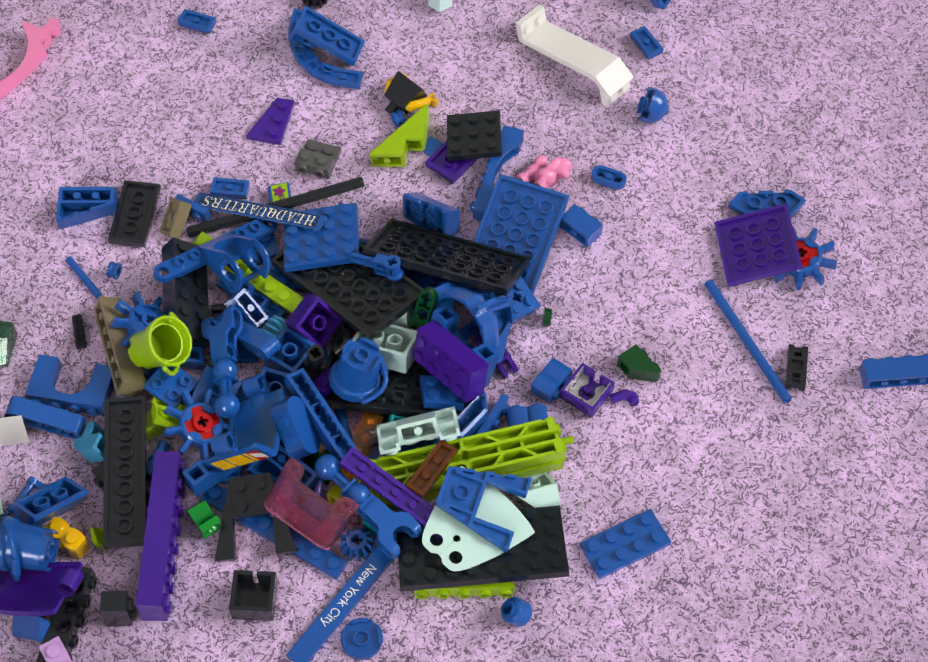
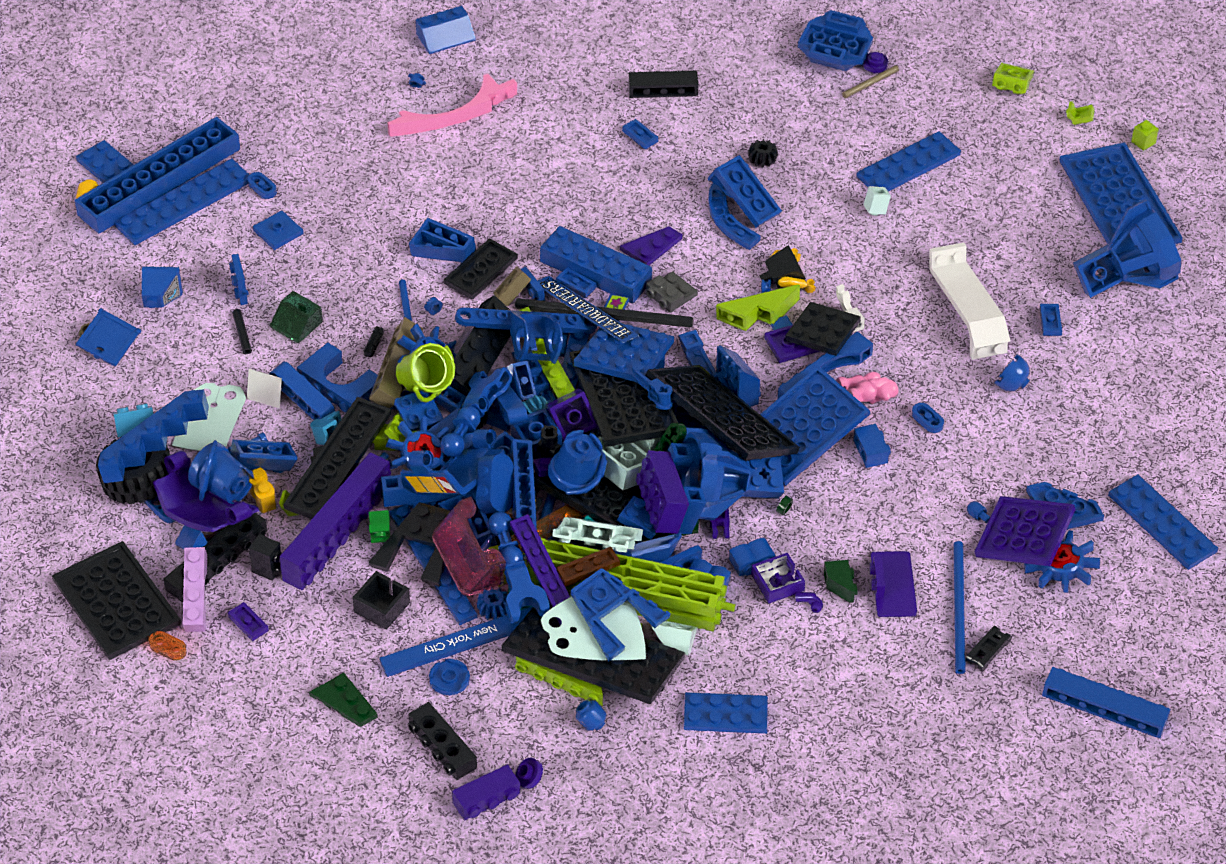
camera: 30 degrees right, 10 degrees down
none -> blue brick [540,226,652,304]
none -> blue slope [678,329,728,387]
none -> white piece [836,284,865,332]
none -> dark purple bracket [869,551,917,617]
none -> blue cylinder [967,501,990,523]
none -> blue plate [1108,474,1218,570]

